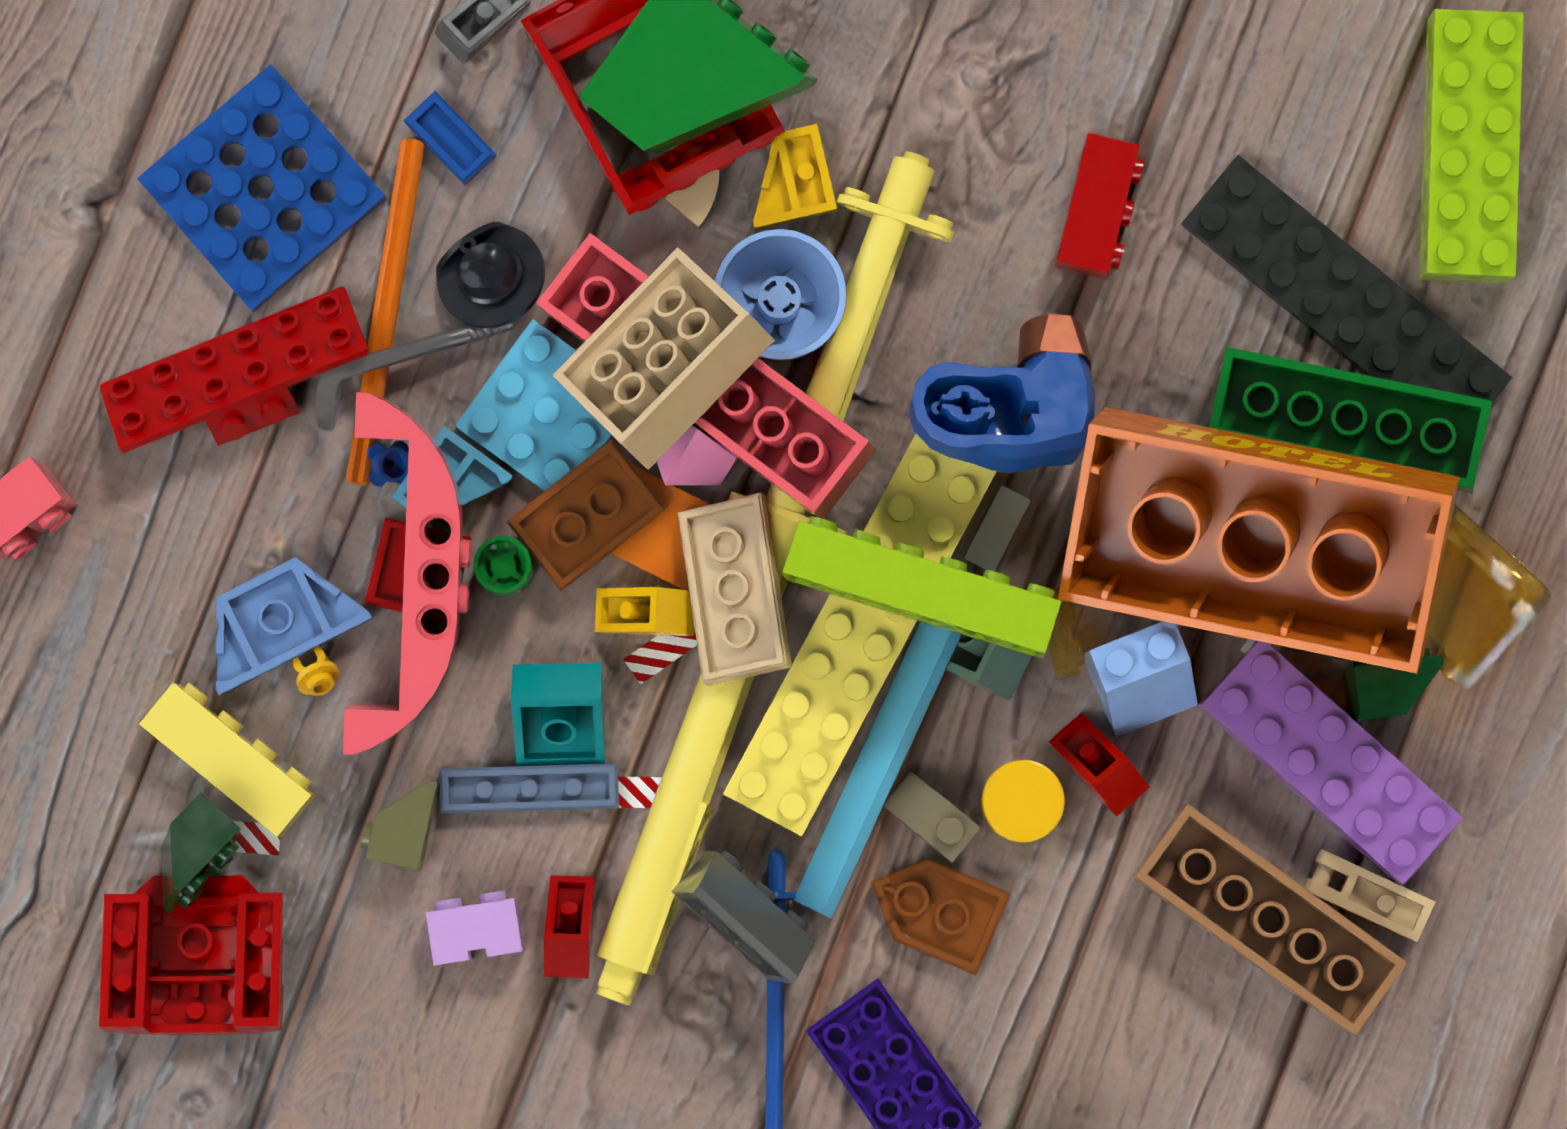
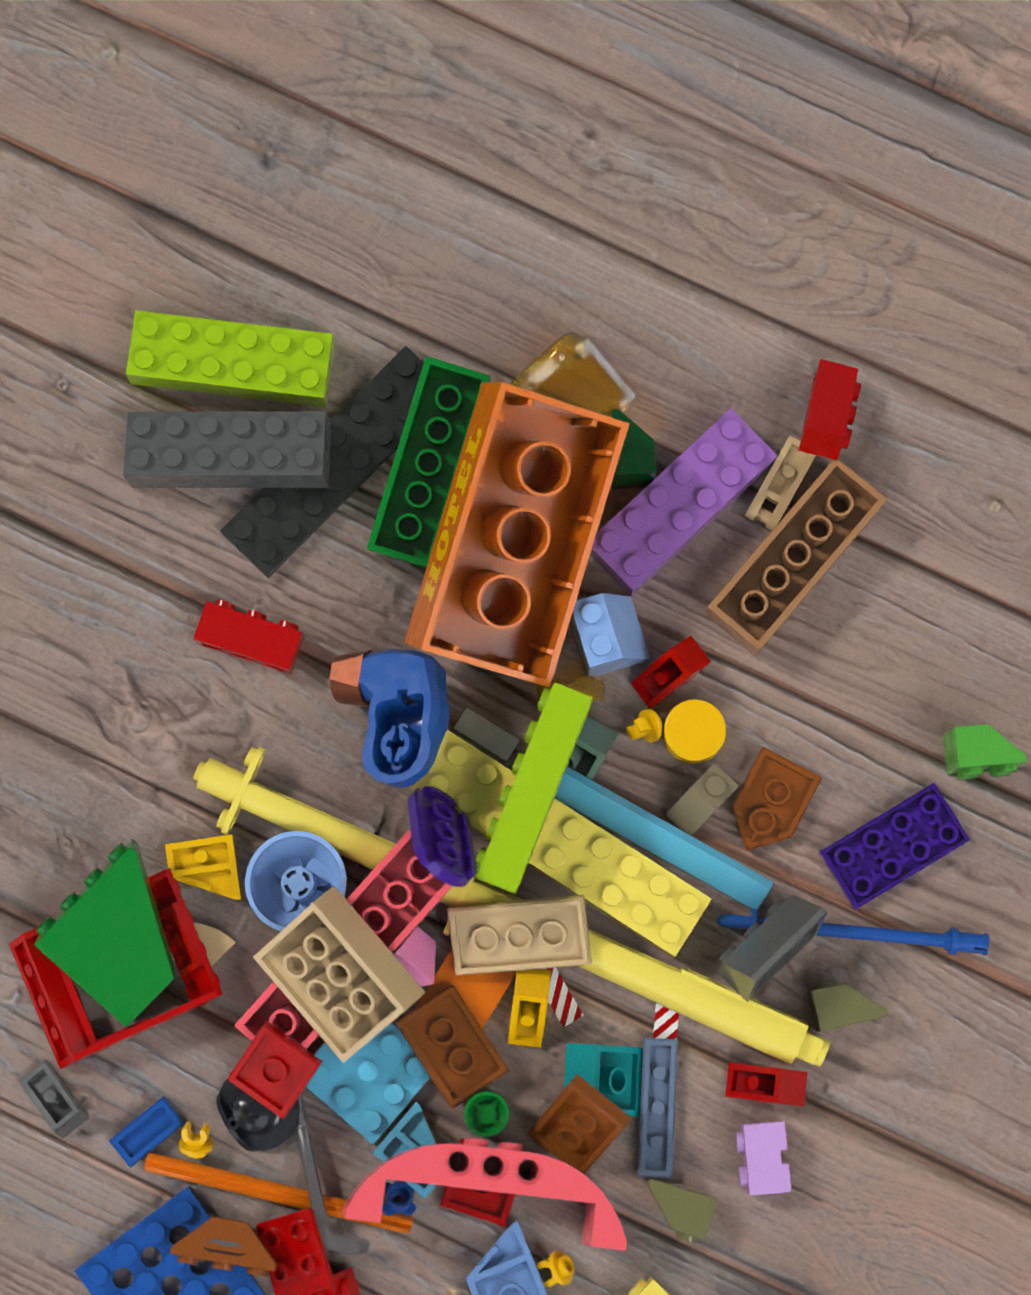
camera: 90 degrees left, 5 degrees down
none -> dark grey brick [123,411,332,488]
none -> dark orange slope [170,1216,277,1276]
none -> yellow plate [179,1122,214,1159]
none -> red tile [227,1021,323,1119]
none -> dark purple tile [408,786,477,887]
none -> dark orange tile [527,1074,632,1174]
none -> yellow plate [626,709,663,743]
none -> red brick [798,359,862,461]
none -> olive slope [807,979,888,1032]

